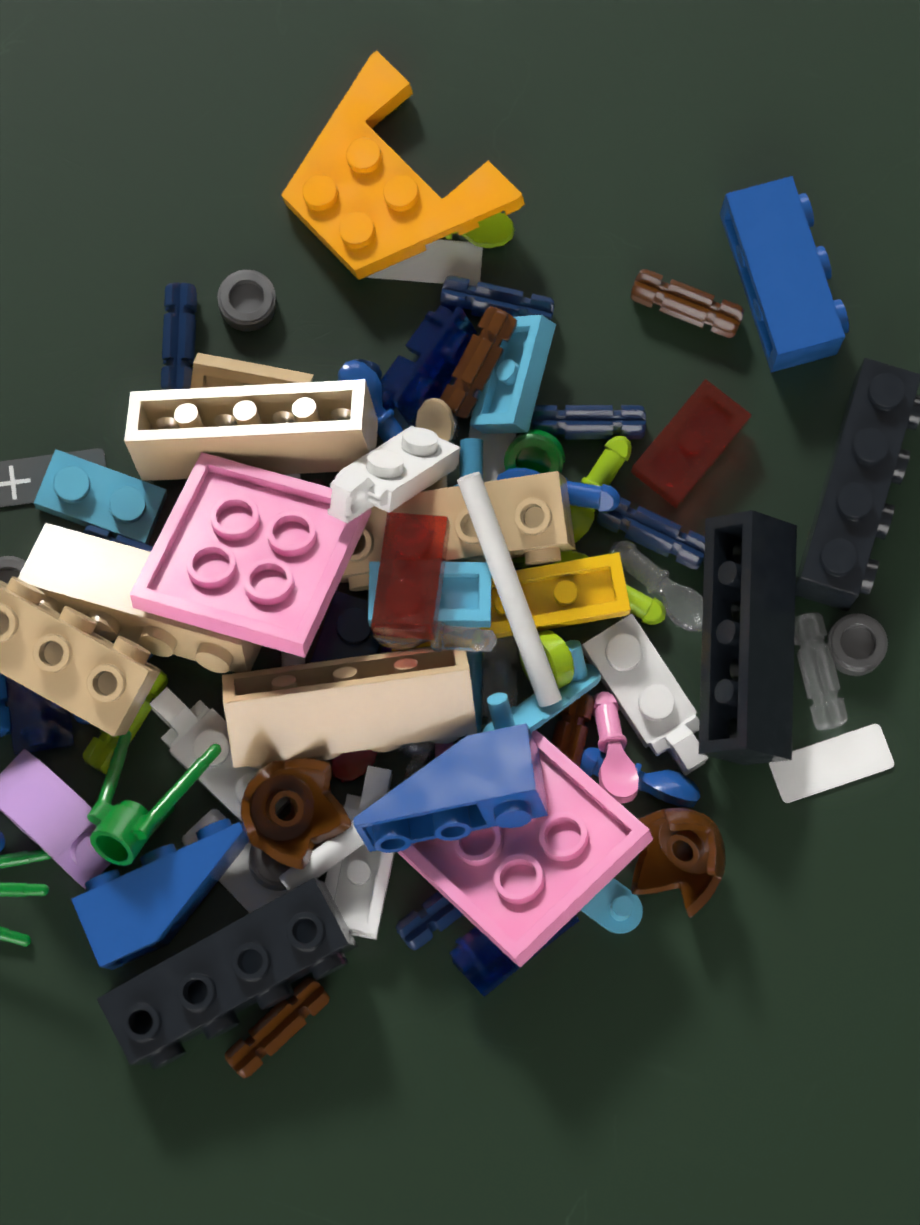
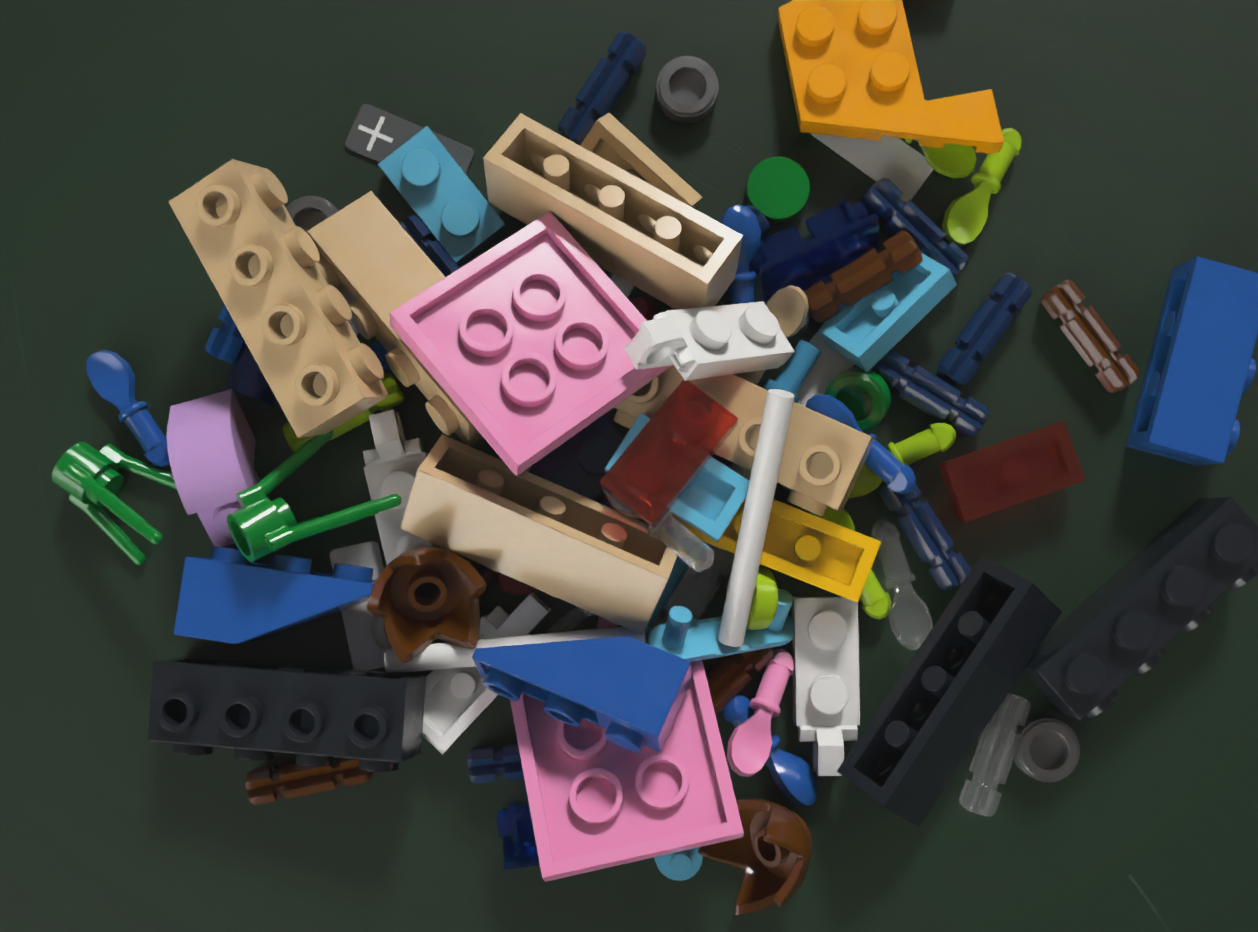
camera: 30 degrees right, 10 degrees up
white sticker [769,724,894,803] -> none
none -> green tile [745,157,810,223]
none -> dark blue axle [937,273,1032,387]
none -> lime piece [942,128,1022,247]

